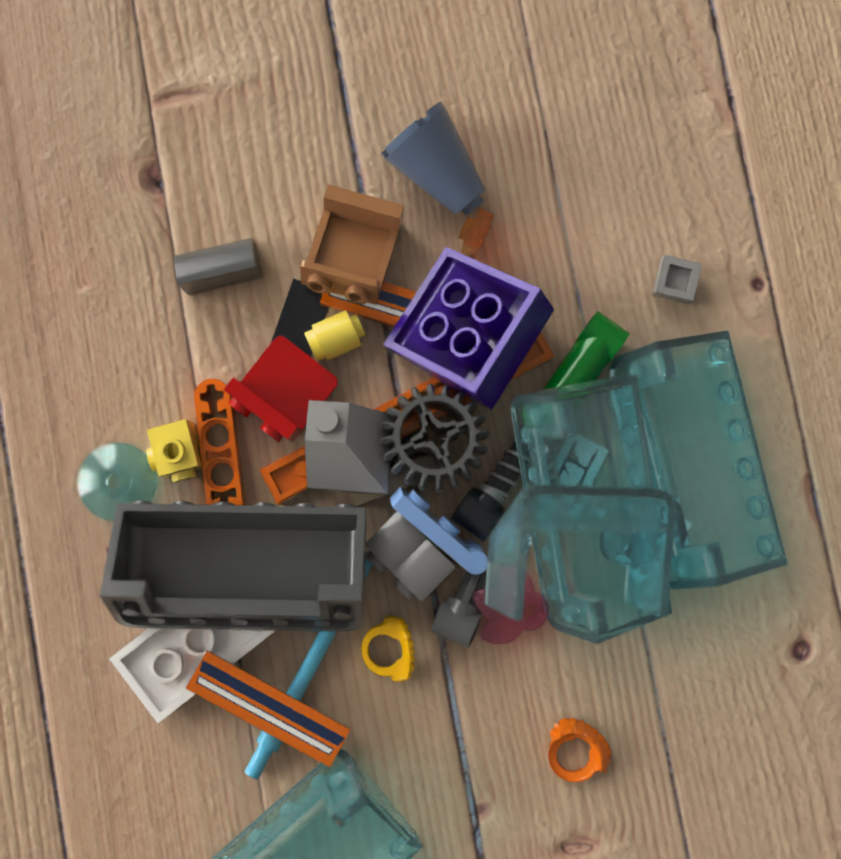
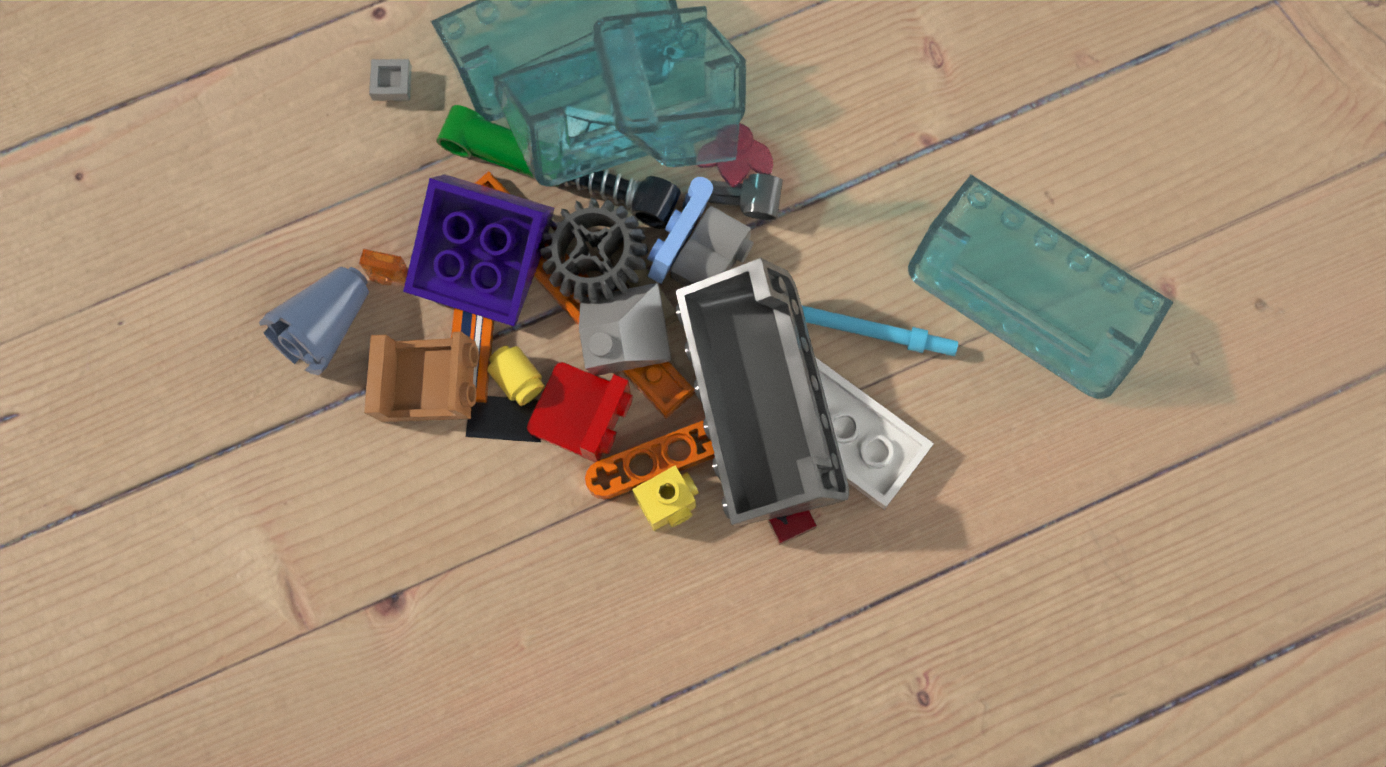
camera: 95 degrees left, 10 degrees down
clear light blue dish [78,443,157,521] -> none
dark grey brick [174,238,263,295] -> none
tile [186,650,350,767] -> none
yellow piece [361,615,415,683] -> none
orange piece [548,718,612,782] -> none

